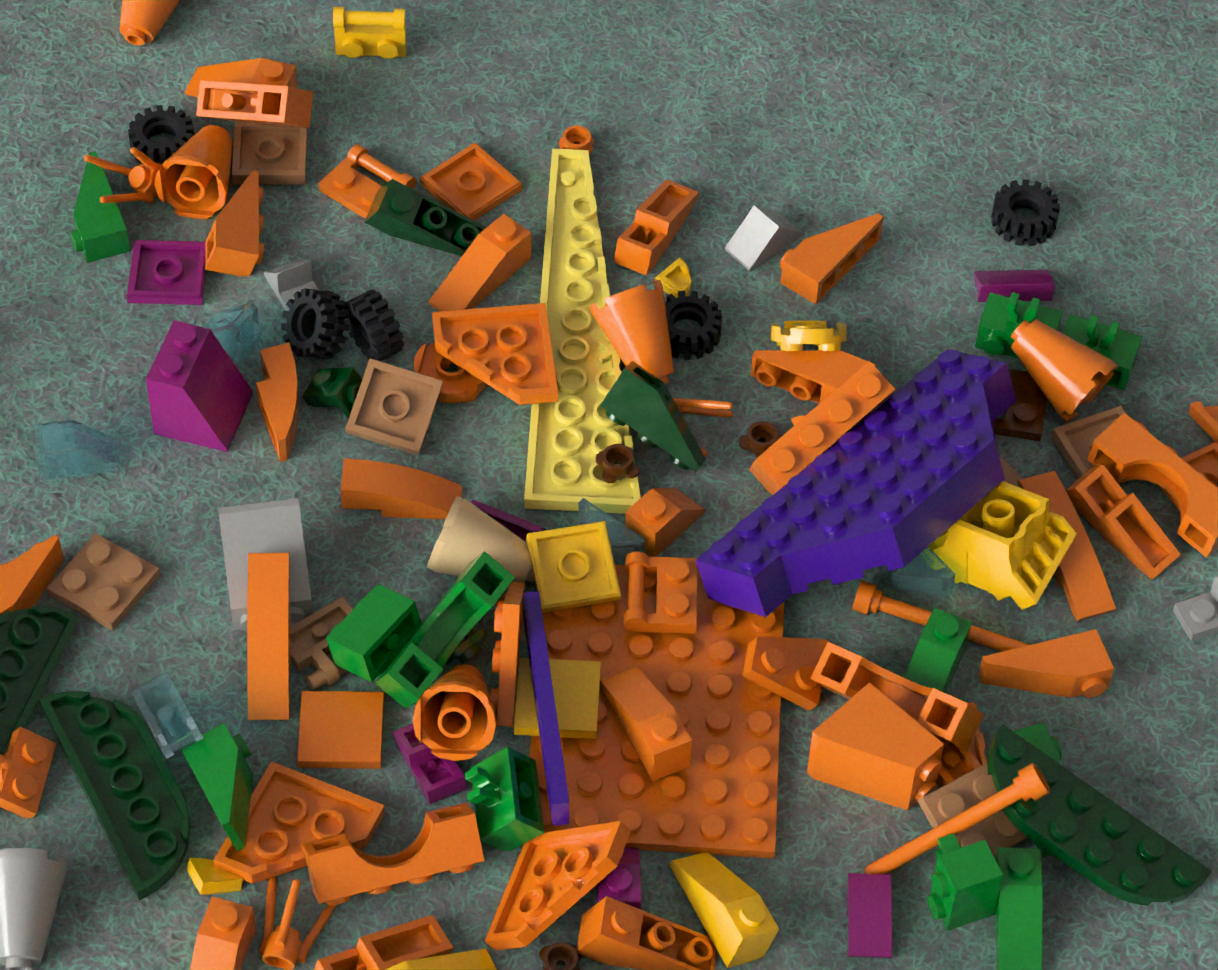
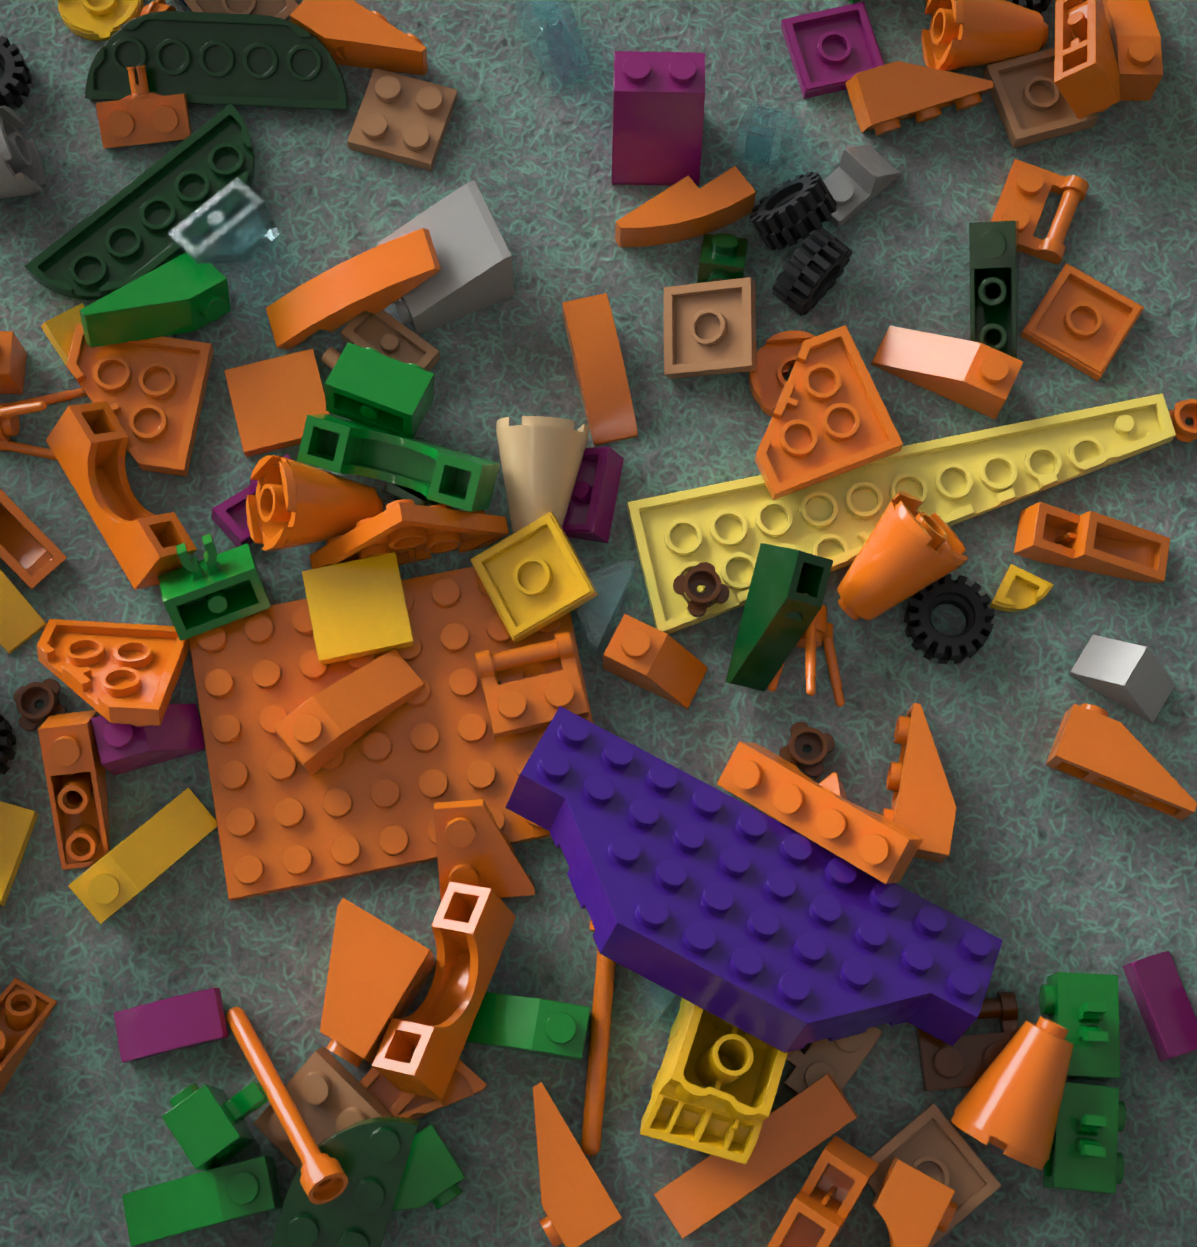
camera: 75 degrees right, 20 degrees up
dark purple tile [523,591,569,826] -> none
yellow plate [771,320,847,351] -> none

